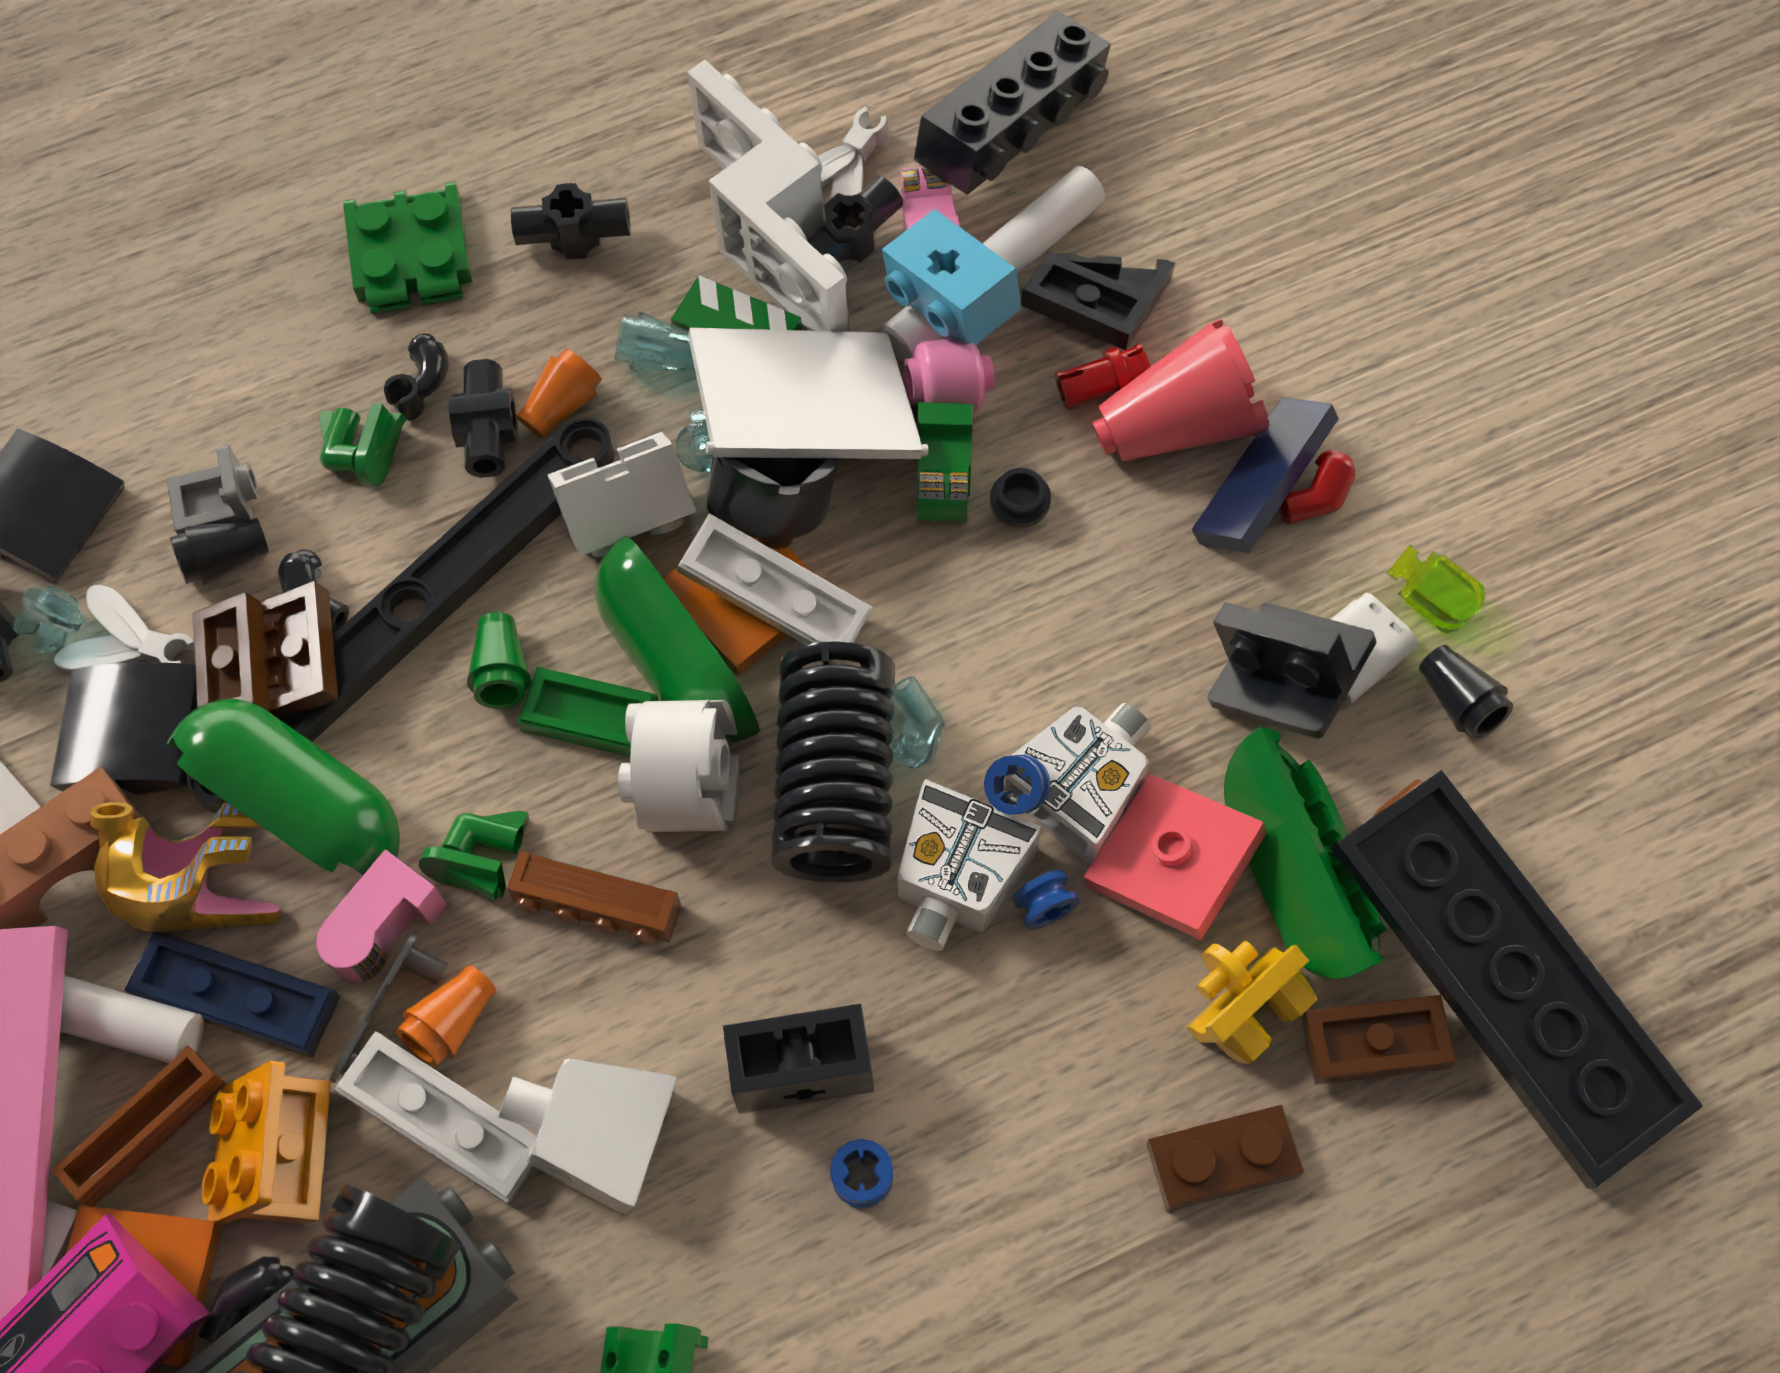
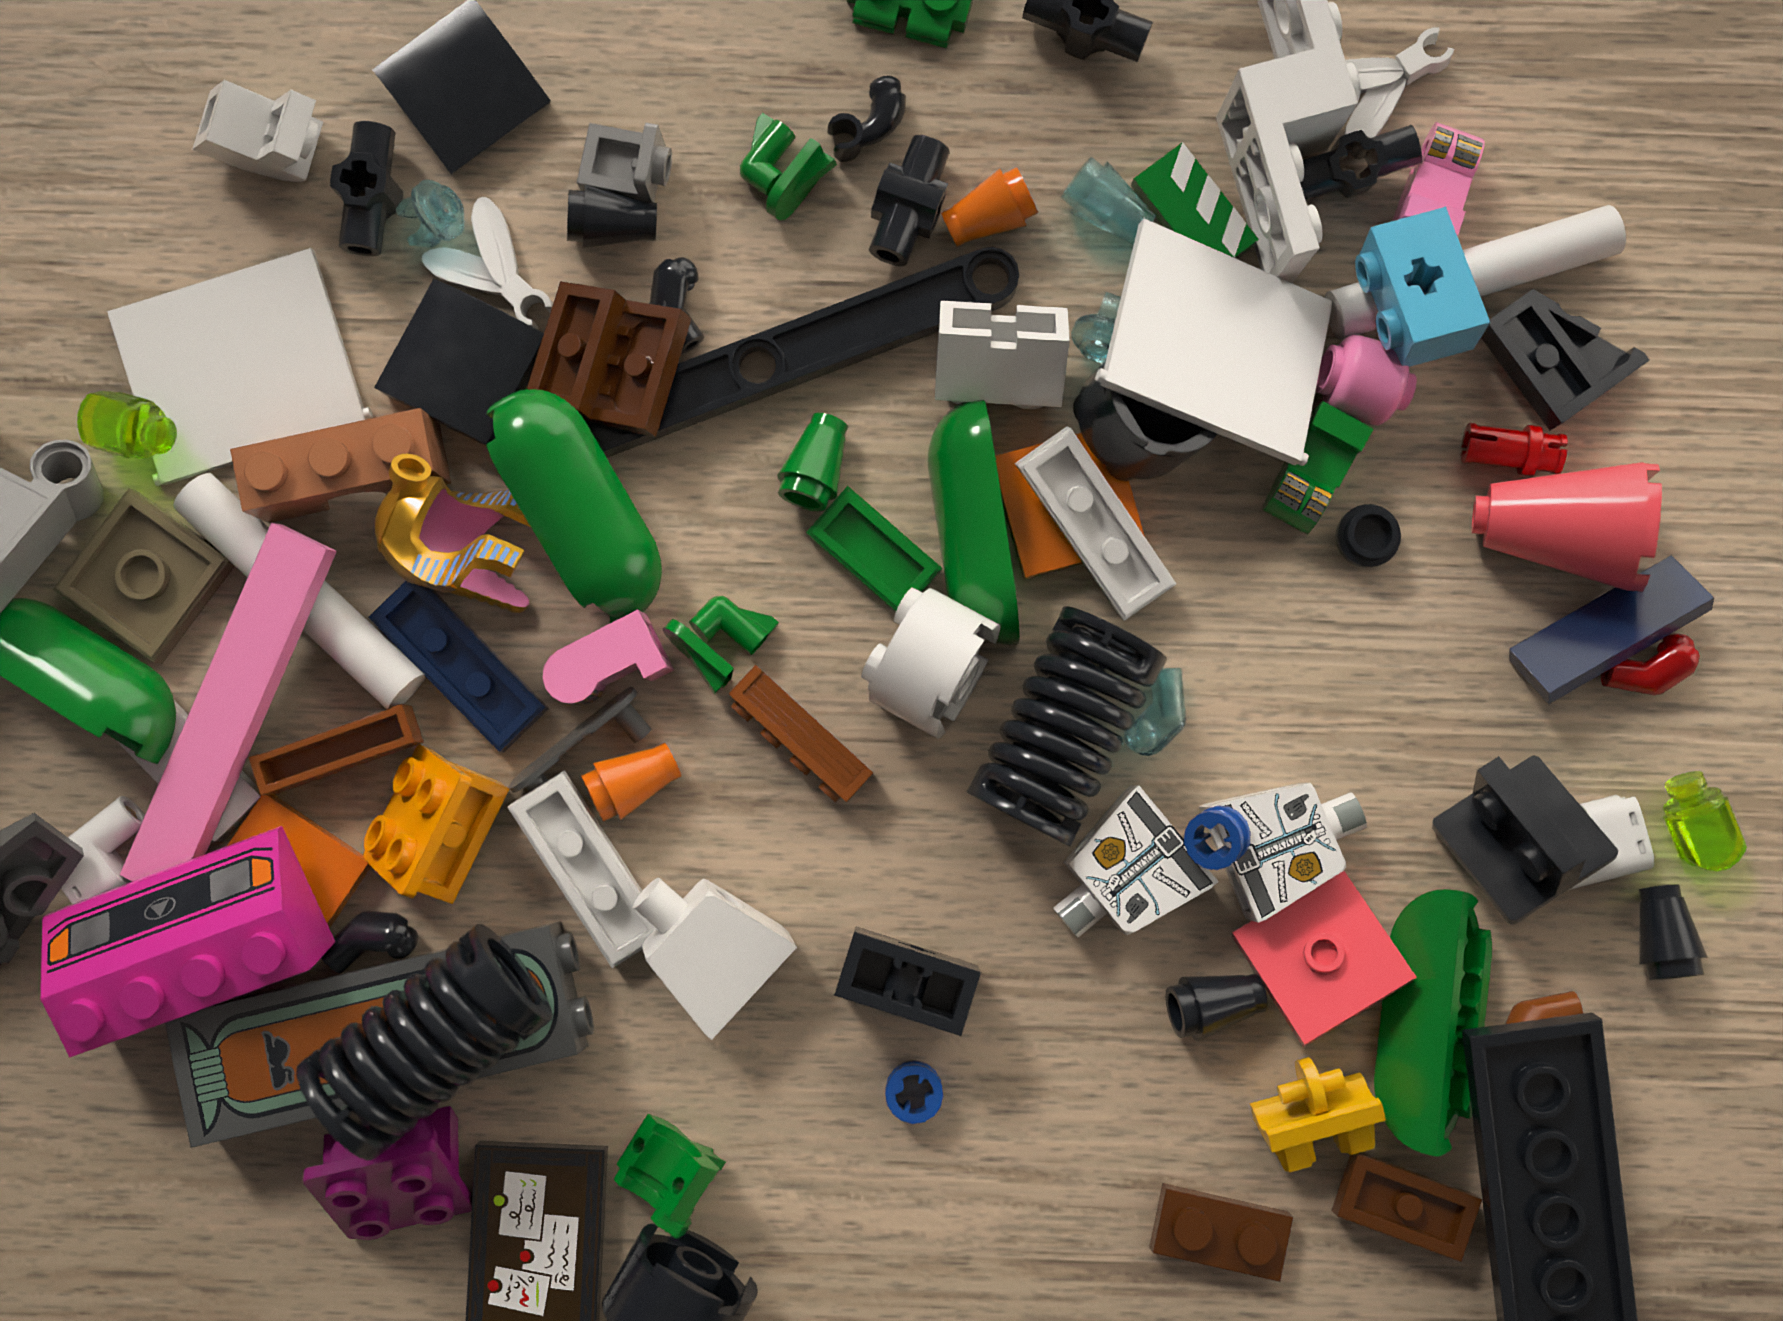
camera: 25 degrees right, 20 degrees up
black brick [914,11,1111,195] -> none
blue bush [1012,870,1080,930] -> none
none -> black cone [1165,974,1267,1041]

